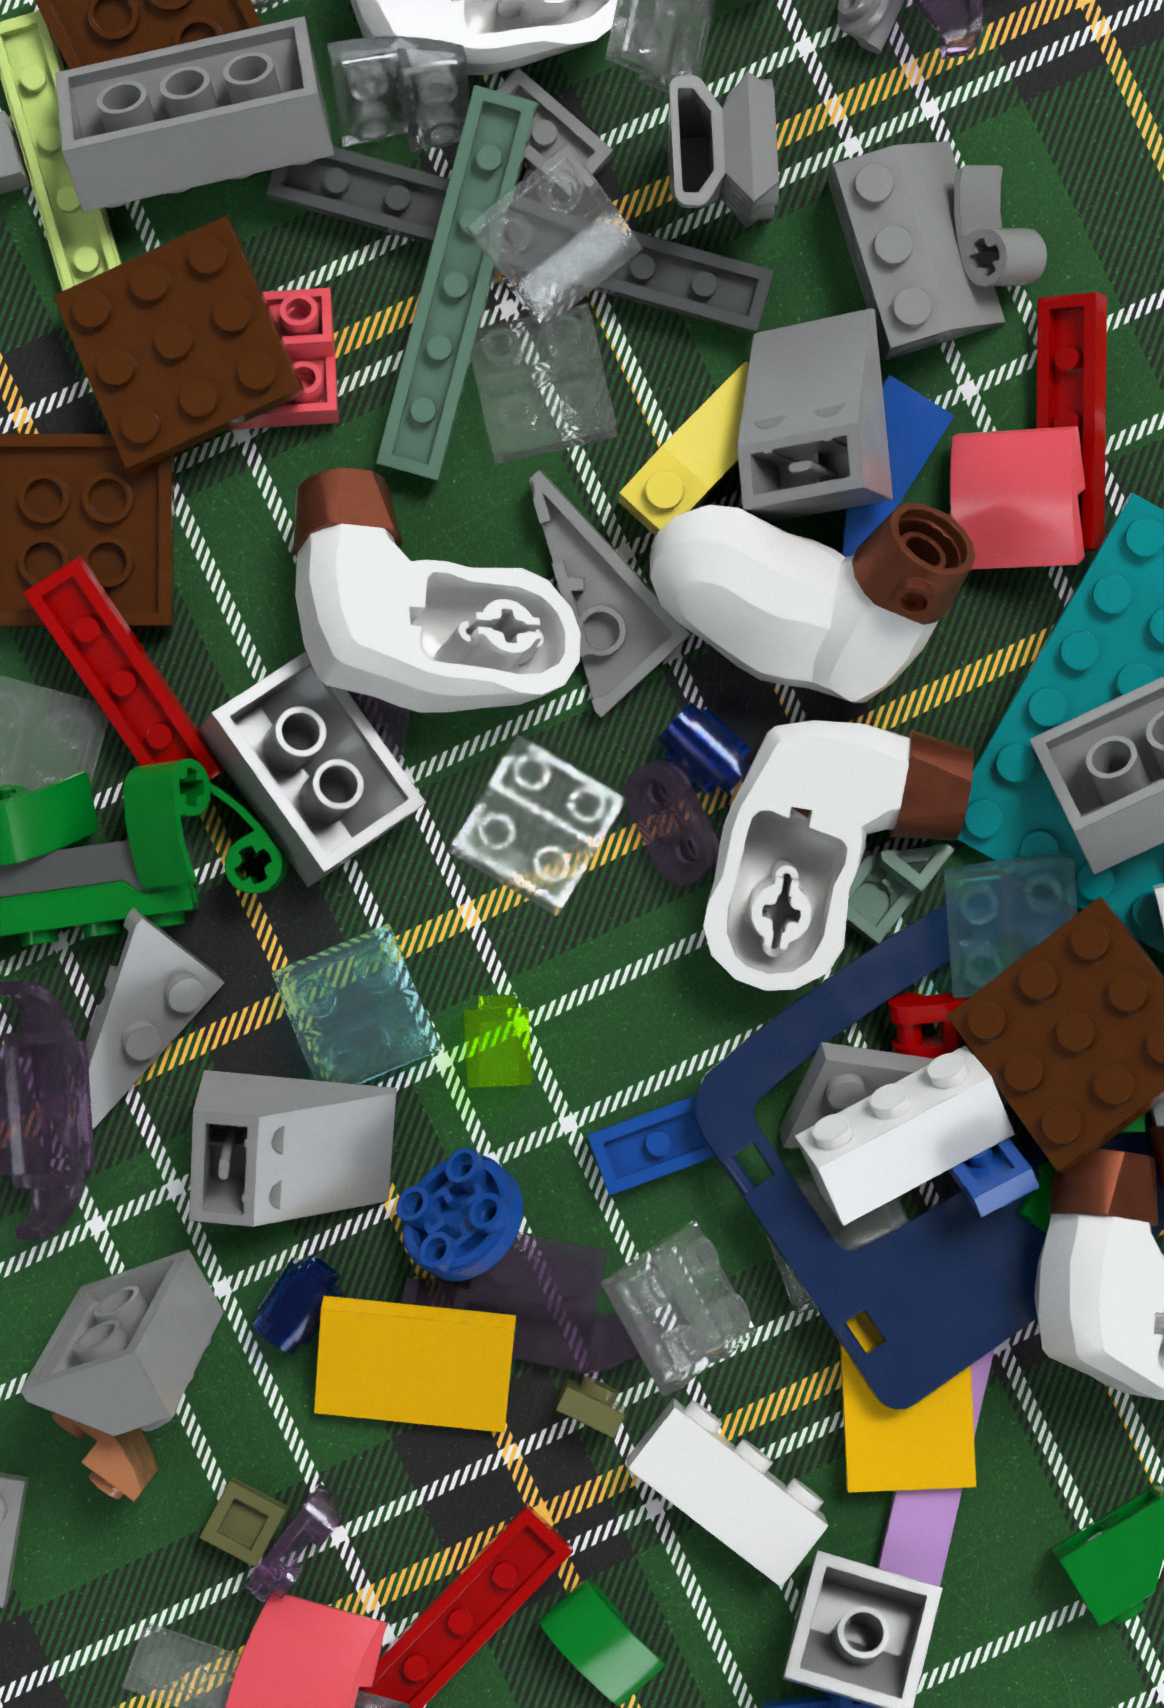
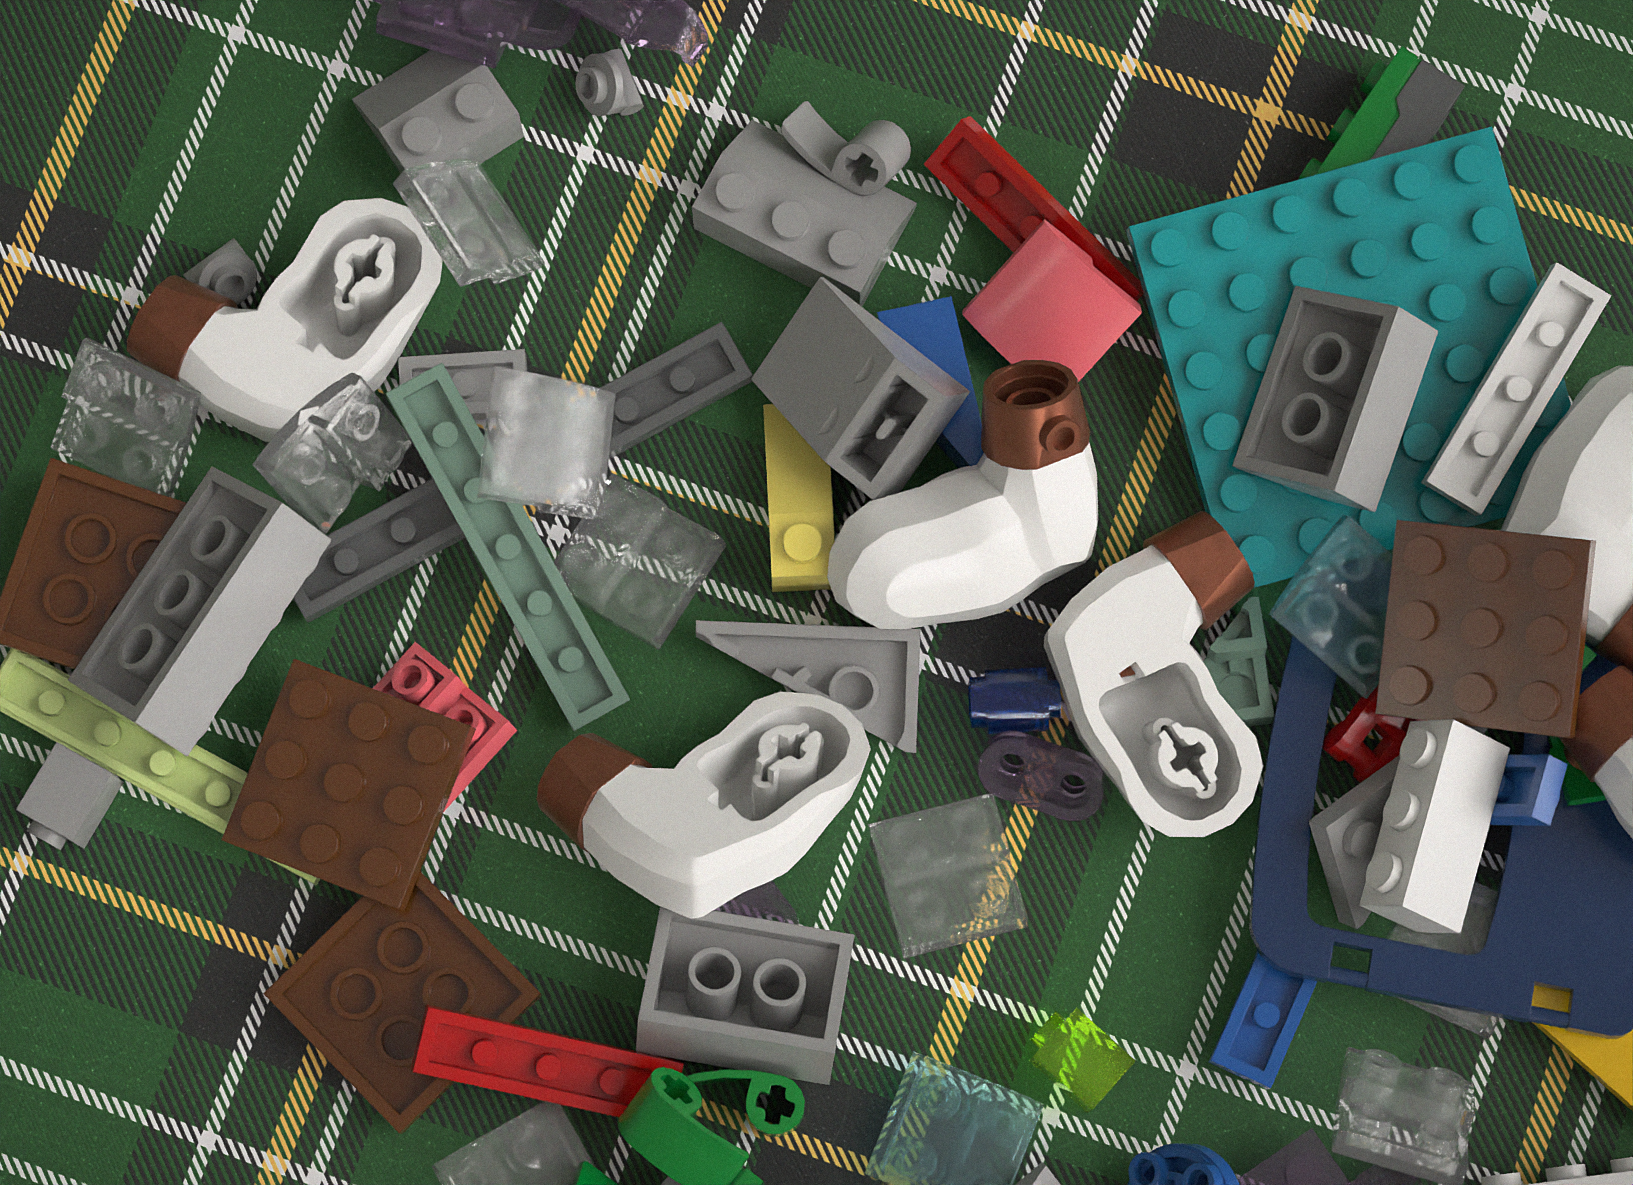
camera: 40 degrees left, 10 degrees down
light grey piece [667,71,779,228] -> none

